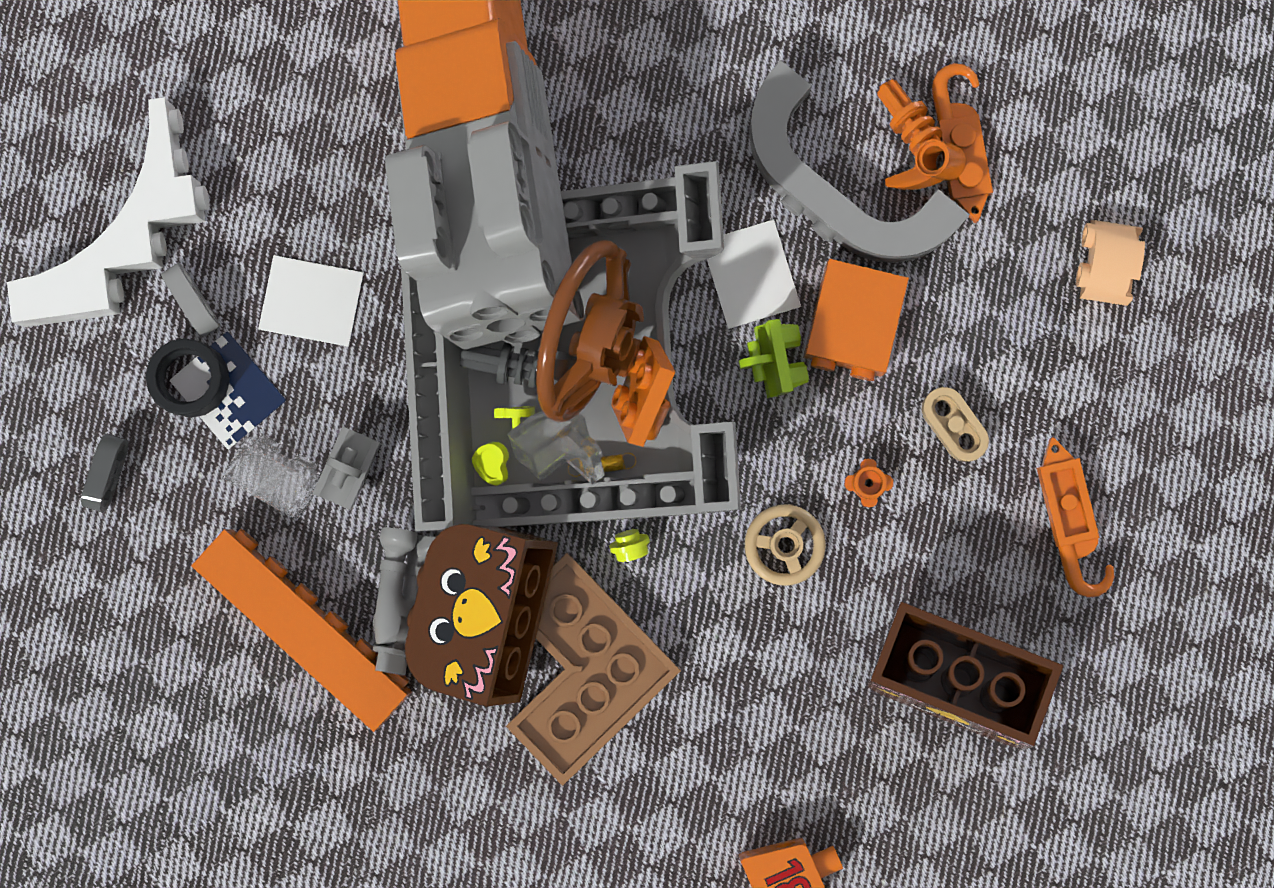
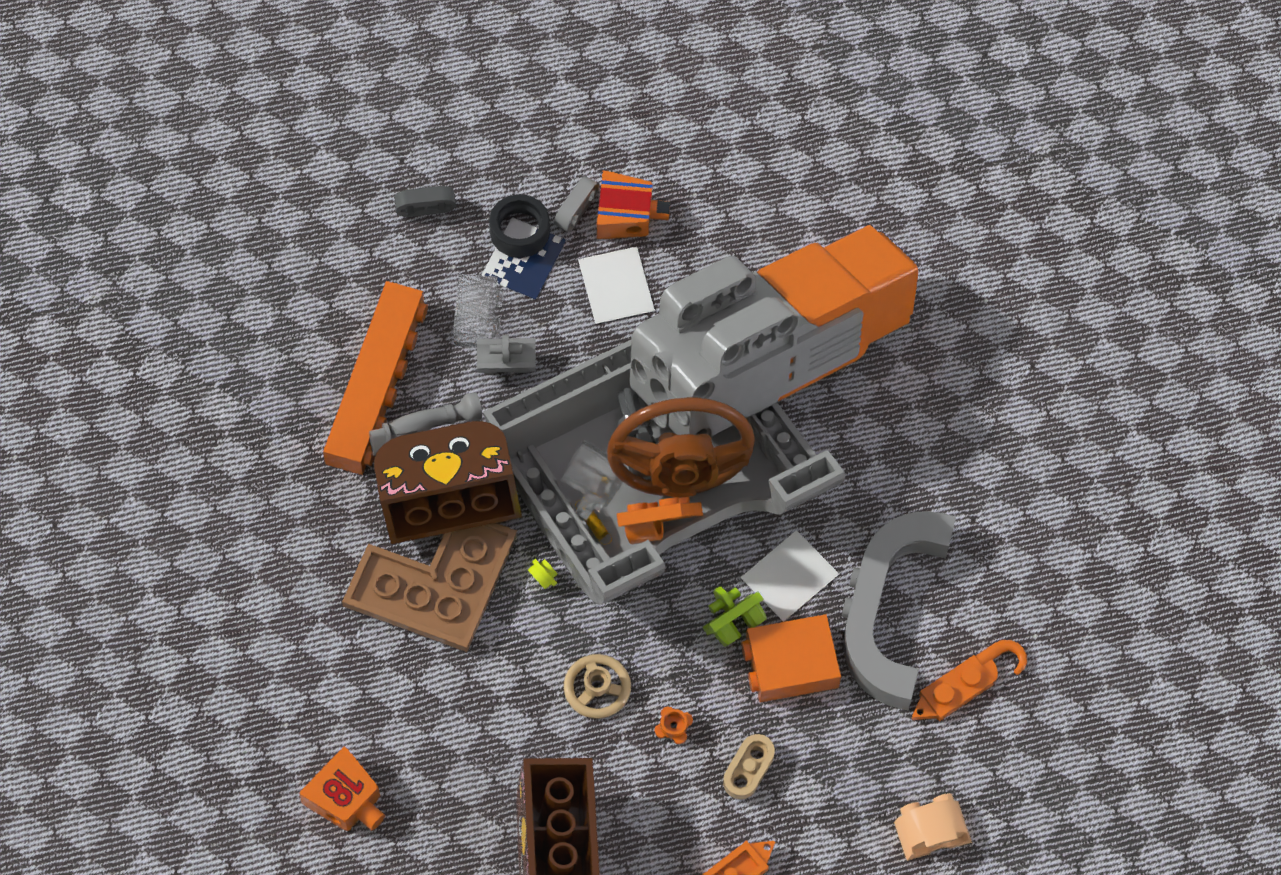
camera: 55 degrees right, 20 degrees down
white arch [7,97,209,327] -> none
neon yellow piece [472,442,509,486] -> none
neon yellow piece [494,406,536,429] -> none
orange piece [877,79,966,190] -> none
none -> torso [597,170,670,239]

